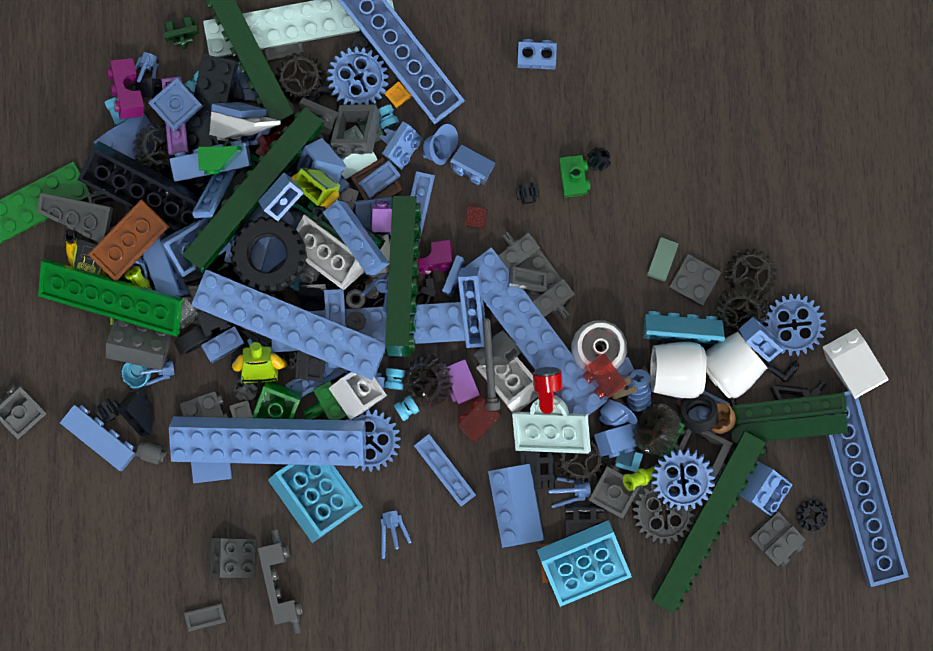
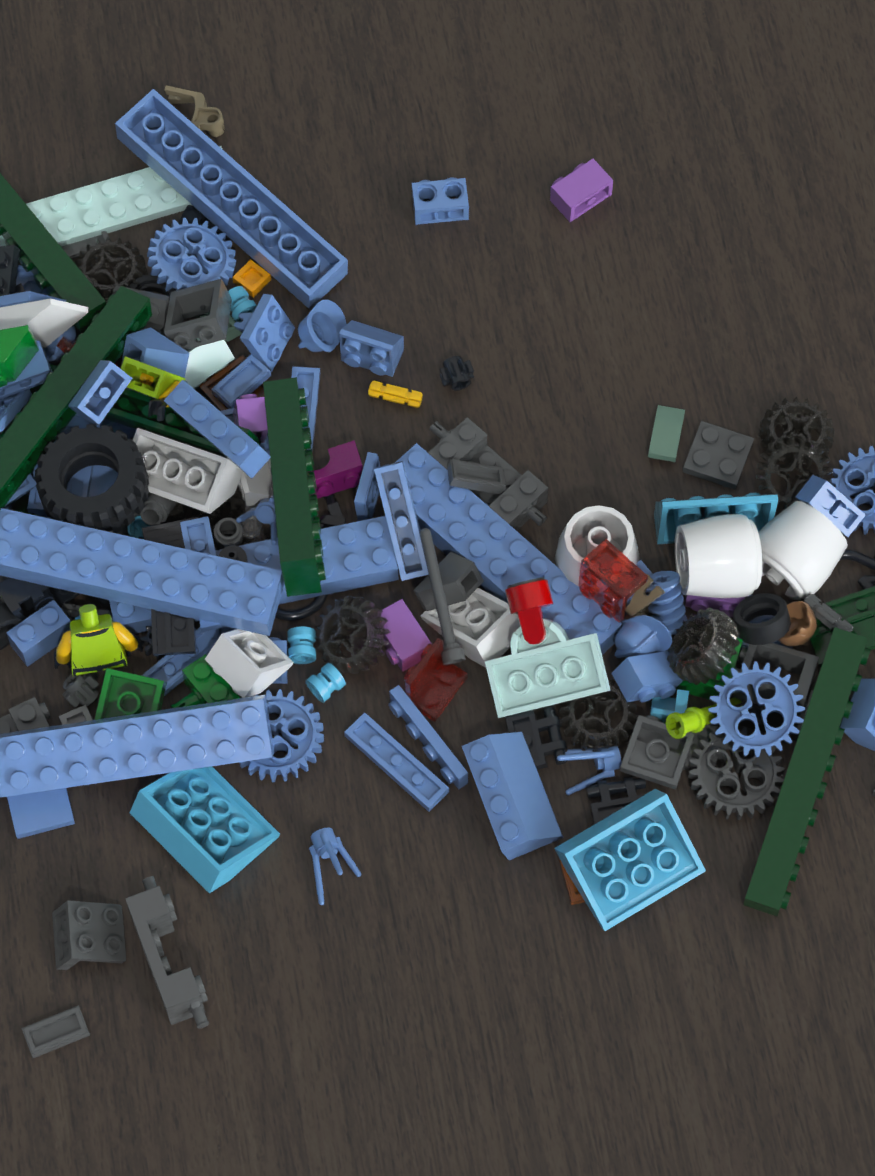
camera: 10 degrees left, 20 degrees down
clear red plate [465,207,487,228] -> none
green brick [559,155,590,198] -> none
black gear [587,147,611,171] -> none
none -> yellow axle [368,381,423,408]
none -> medium blue plate [388,685,468,790]
none -> medium lavender brick [550,159,613,222]
none -> dark grey axle [804,594,853,632]

